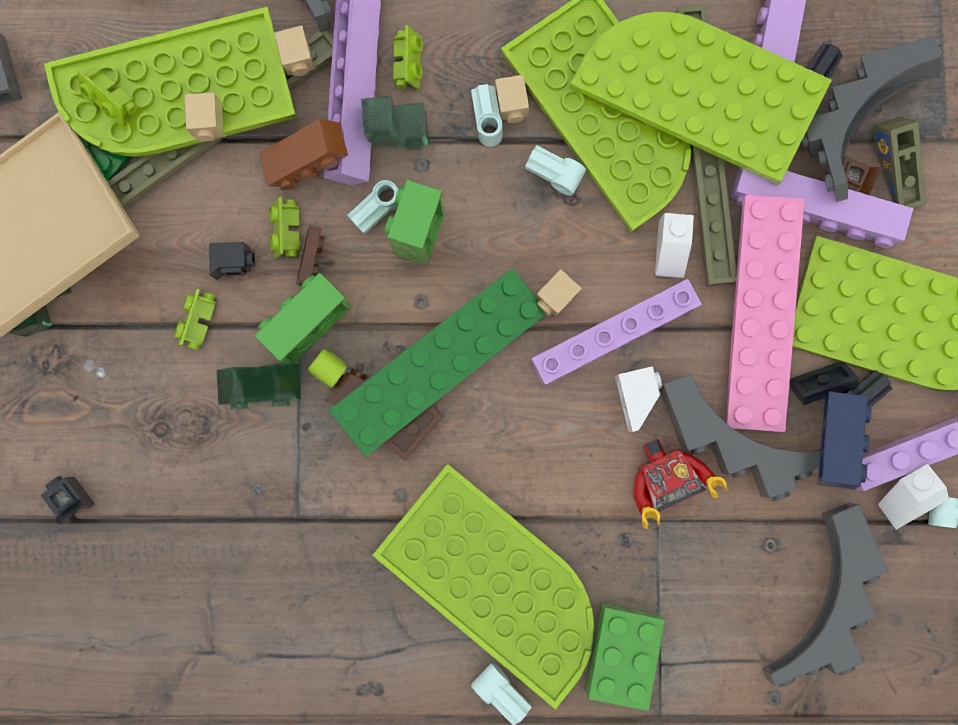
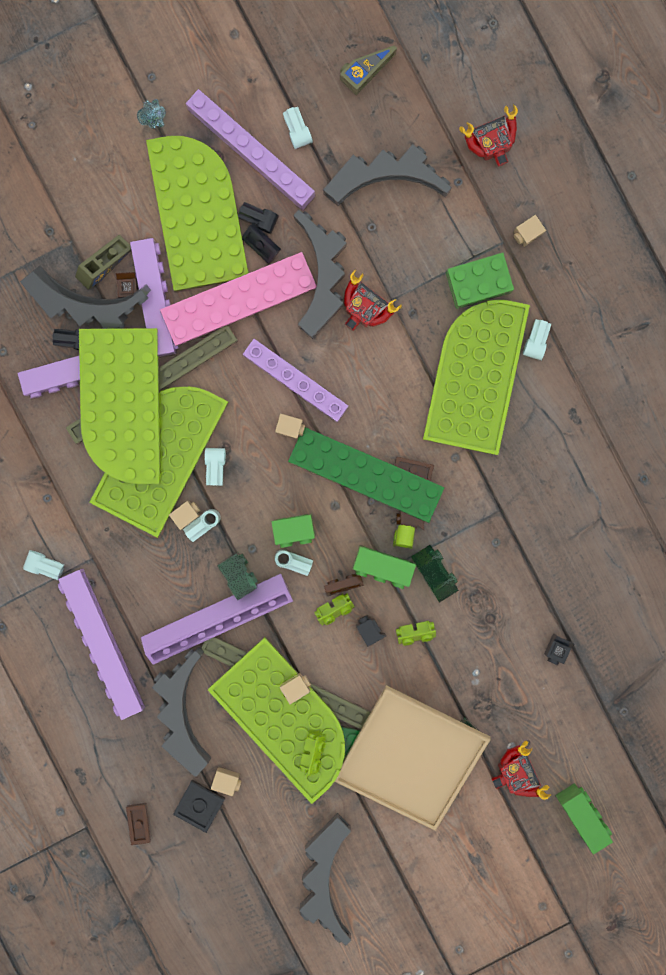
camera: 115 degrees left, 5 degrees up
dark orange brick [259,119,348,190] -> none
tan brick [274,25,315,76] -> none
lime hinge [393,25,423,90] -> none
white slope [615,366,662,432] -> none
white slope [655,213,694,279] -> none
dark blue brick [817,392,872,490] -> none
white slope [878,464,949,530] -> none

